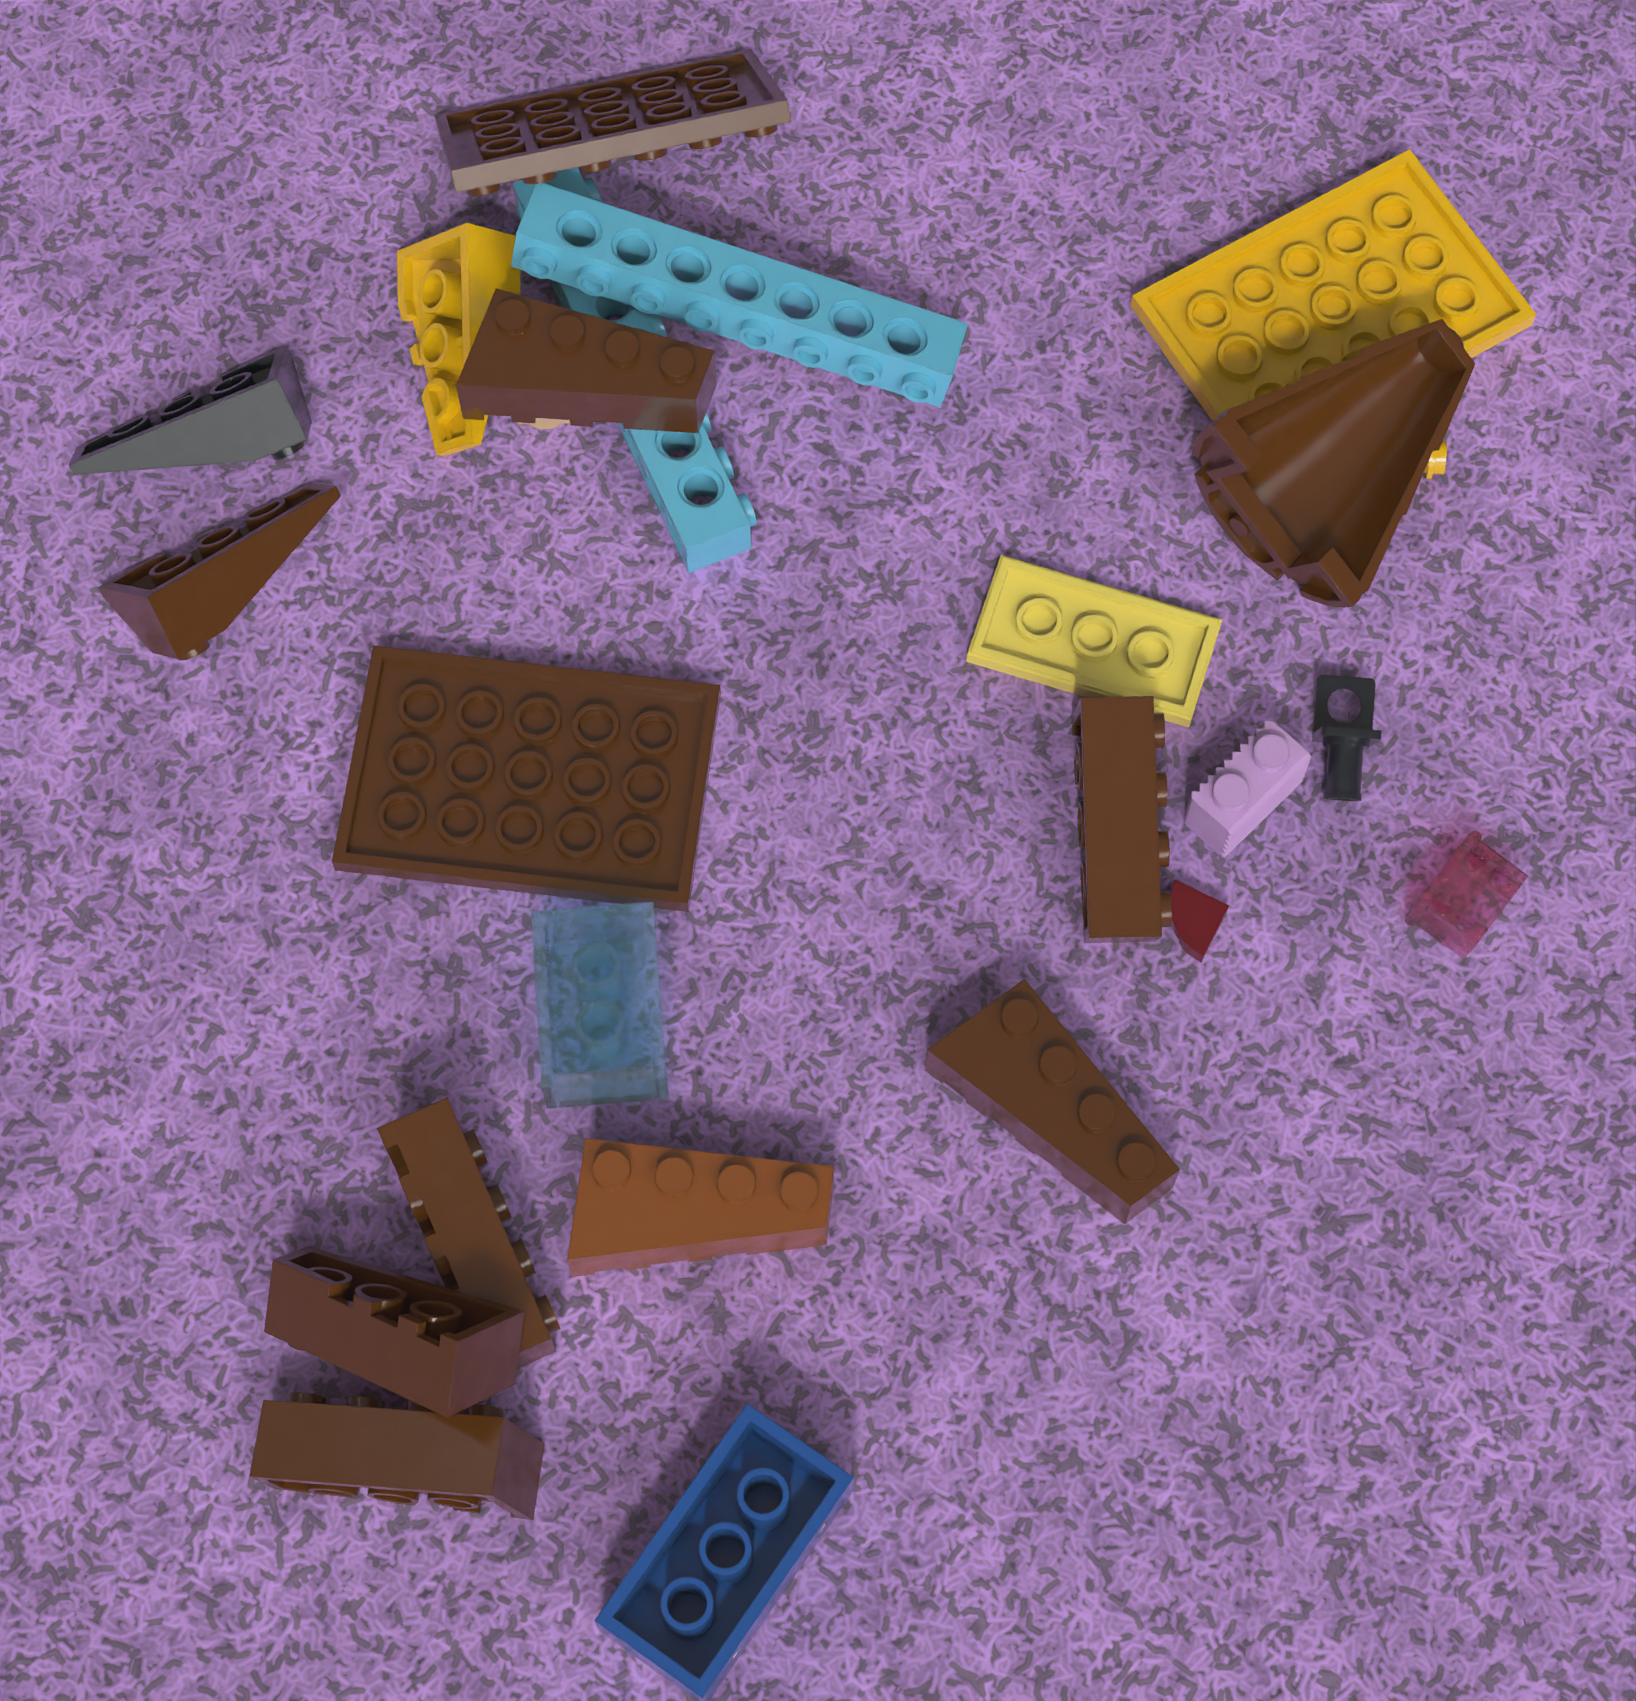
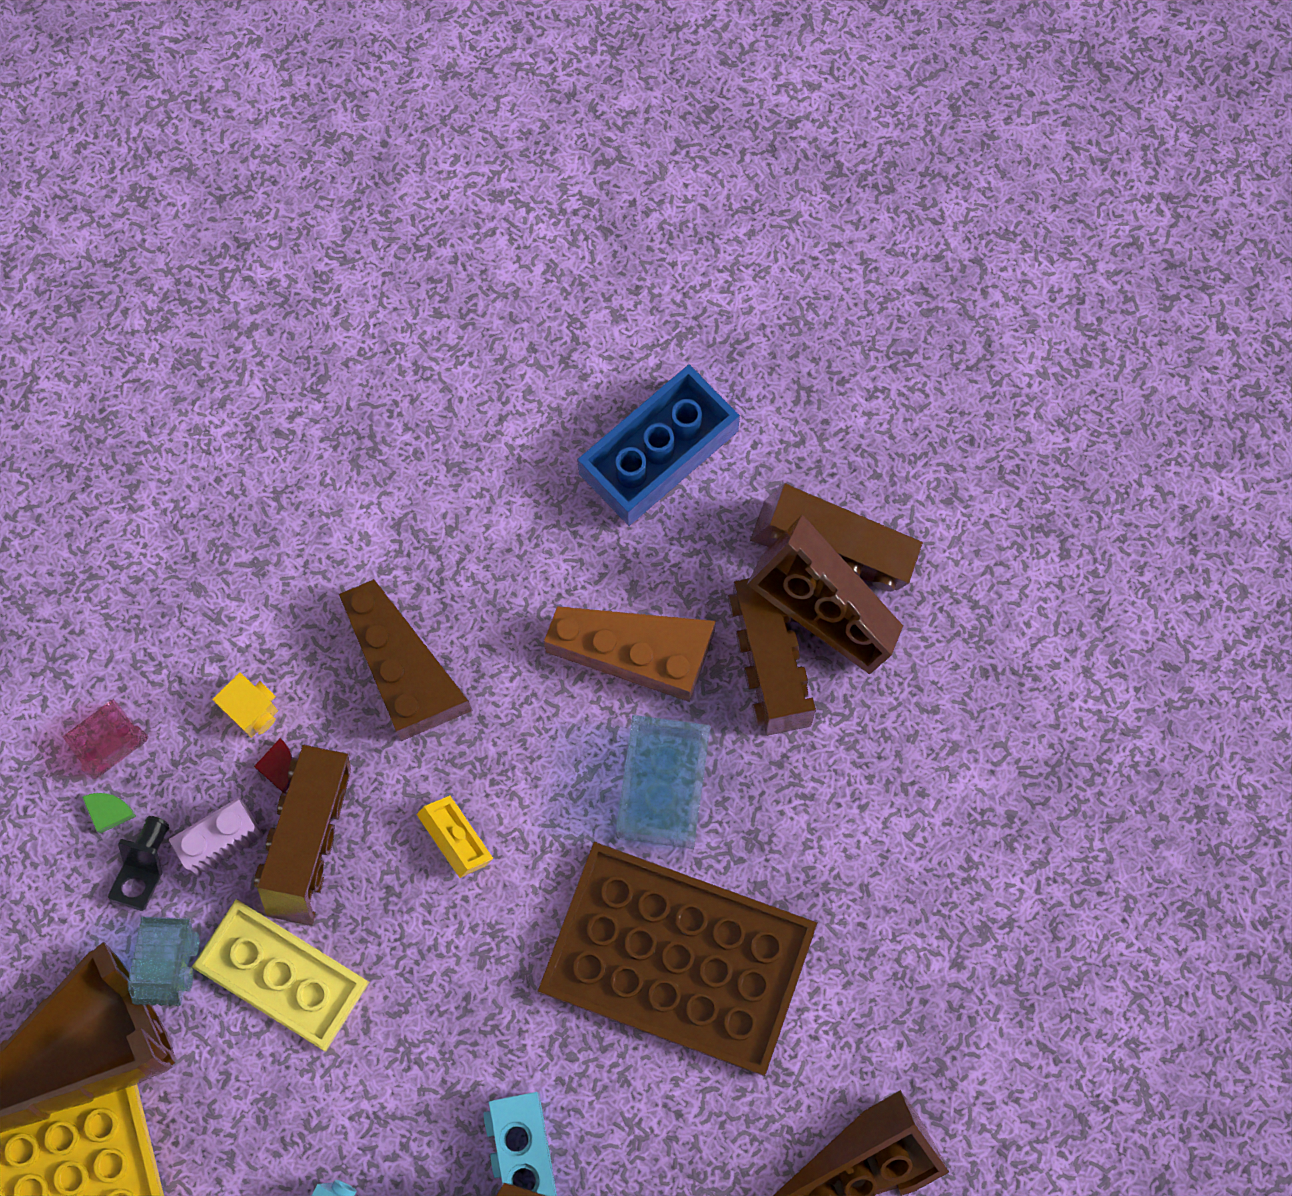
camera: 165 degrees left, 5 degrees up
none -> bright green tile [83,793,136,834]
none -> clear light blue brick [128,916,199,1007]
none -> yellow brick [212,672,278,738]
none -> yellow plate [416,795,494,878]

